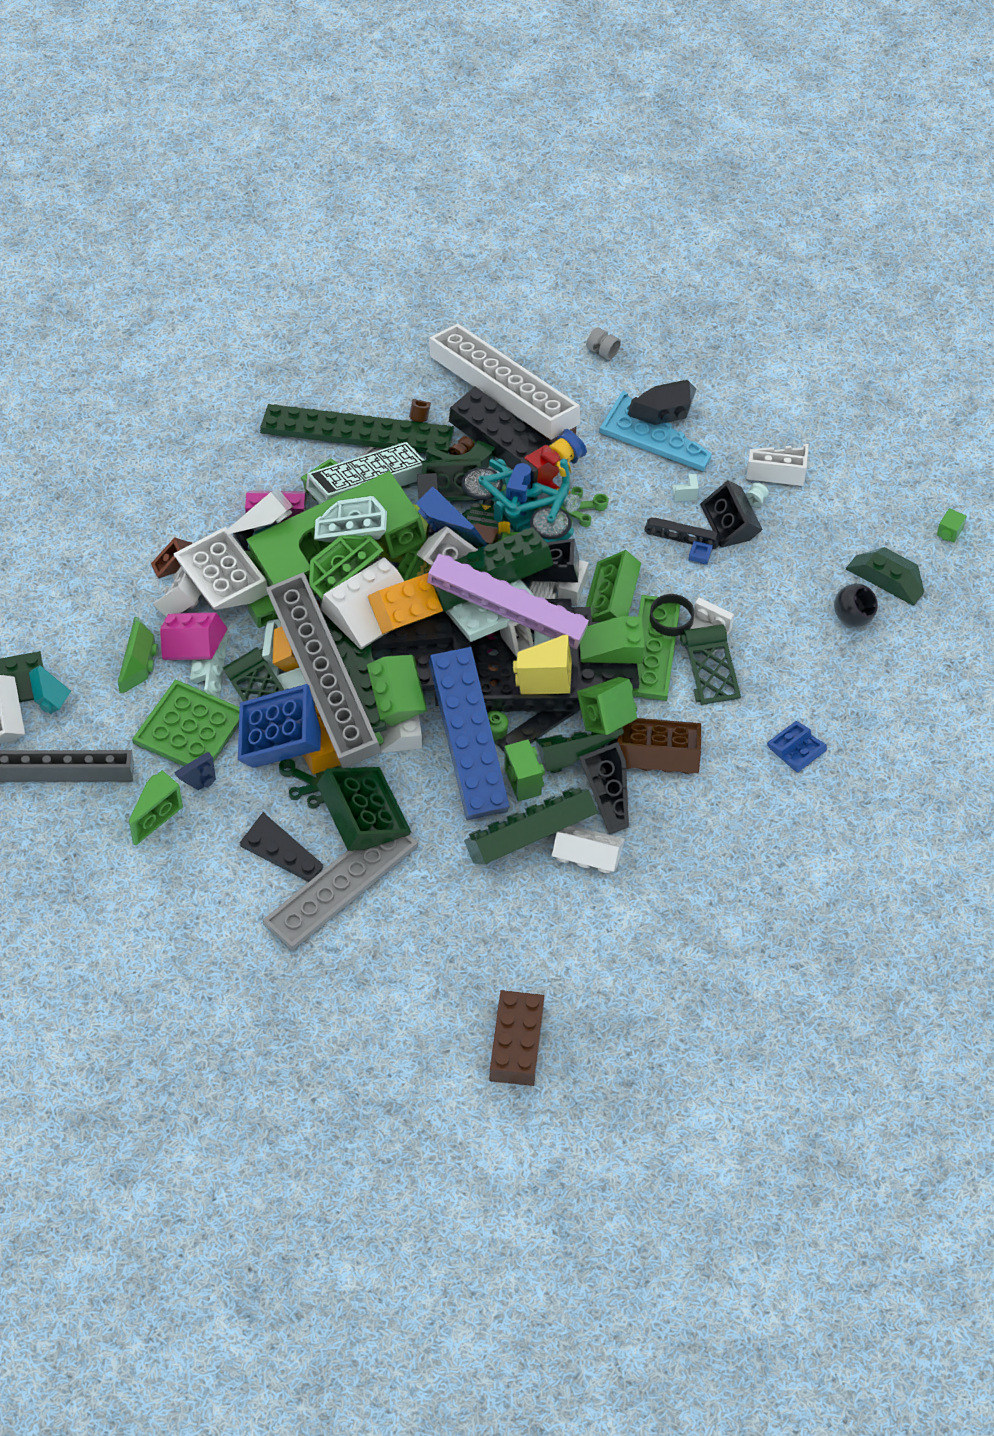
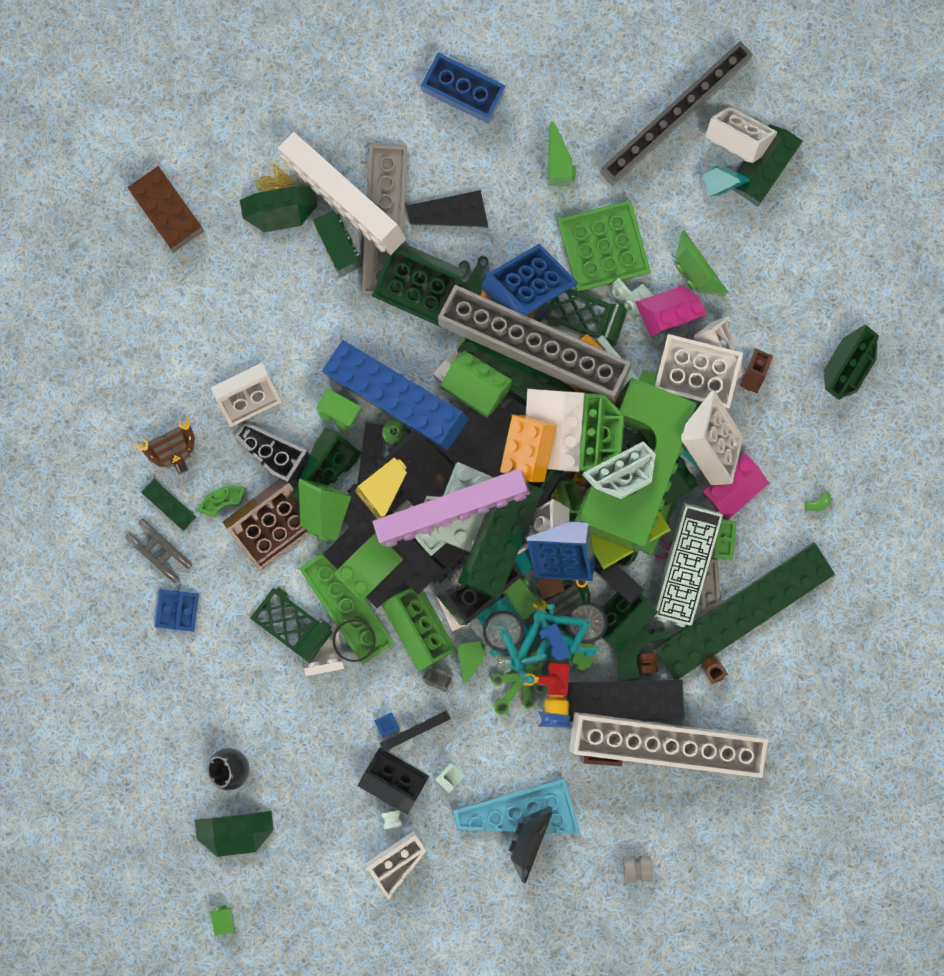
camera: 140 degrees right, 30 degrees up
dark blue wing [174,752,216,791] -> none
dark green brick [464,787,598,864] -> none
none -> dark grey piece [125,519,193,584]
none -> reddish brown torso [135,416,195,475]
none -> dark green plate [141,479,197,531]
none -> bright green tile [197,486,246,518]
none -> dark green wedge [240,186,318,233]
none -> clear yellow slope [255,164,295,191]
none -> white brick [278,132,406,255]
none -> dark green brick [313,210,361,277]
none -> blue brick [421,52,506,124]
none -> clear smoke slope [423,666,453,692]
none -> bright green slope [458,641,487,683]
none -> bright green arm [805,492,832,511]
none -> dark green wedge [824,325,879,400]

